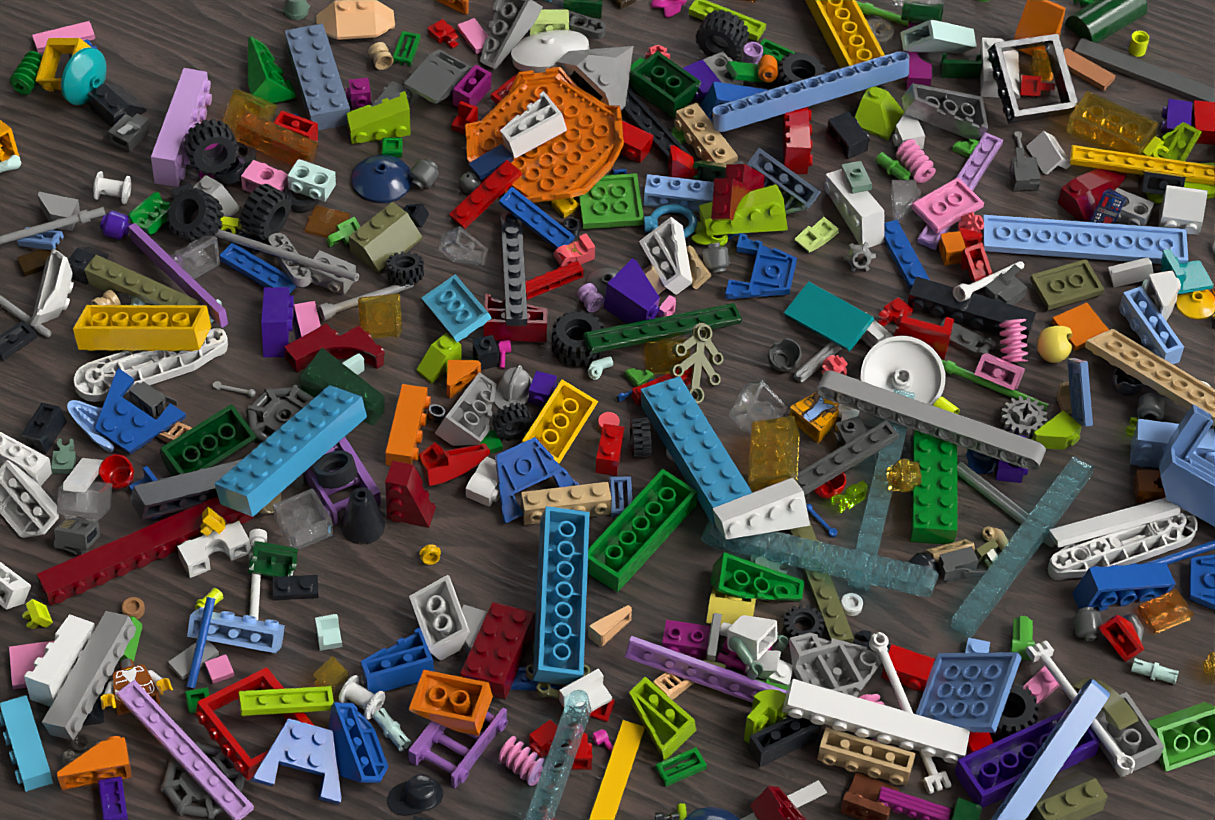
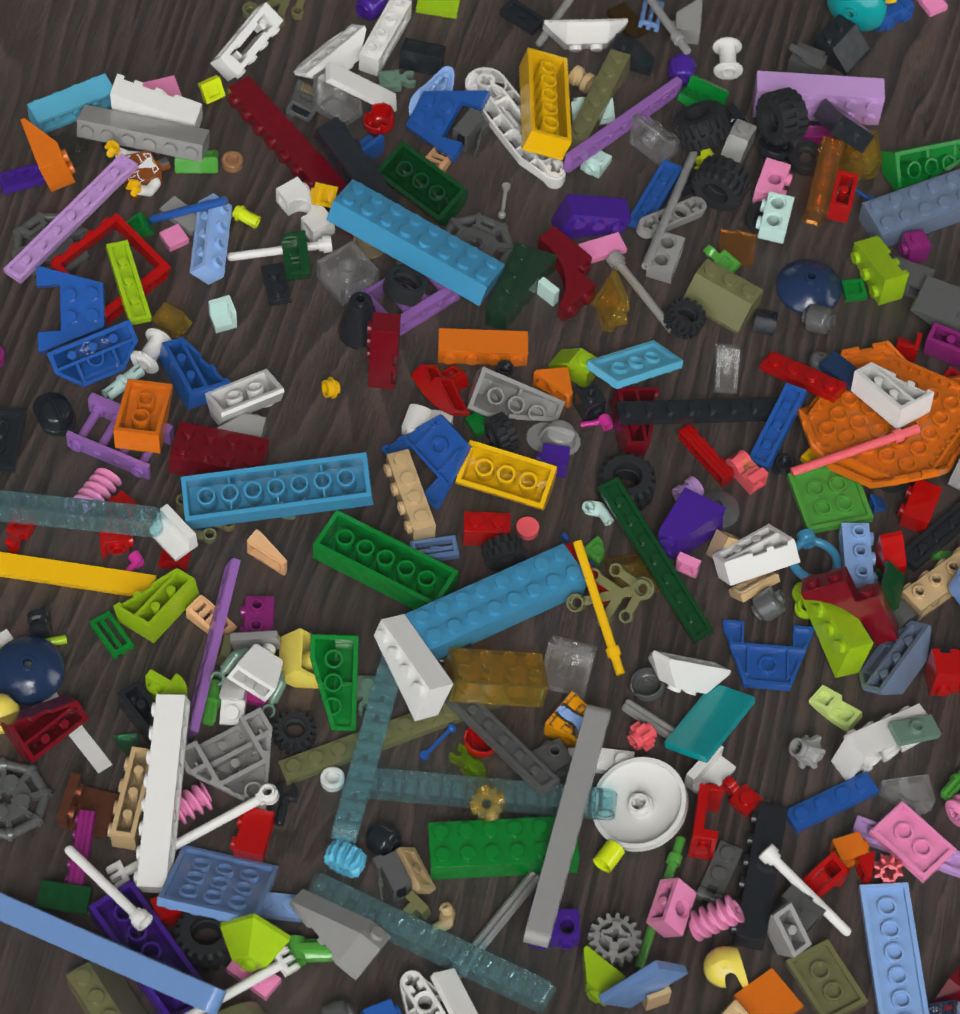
camera: 80 degrees right, 5 degrees up
none -> white piece [65,845,153,931]
none -> clear green tile [114,733,140,756]
none -> lime slope [220,913,291,972]
none -> light grey wedge [289,889,392,980]
none -> medium azure gear [324,839,367,878]
none -> yellow bar [573,540,625,676]
none -> white wedge [648,650,731,695]
none -> light grey slope [767,902,812,958]
none -> coral bar [790,424,921,476]
none -> black brick [813,98,875,153]

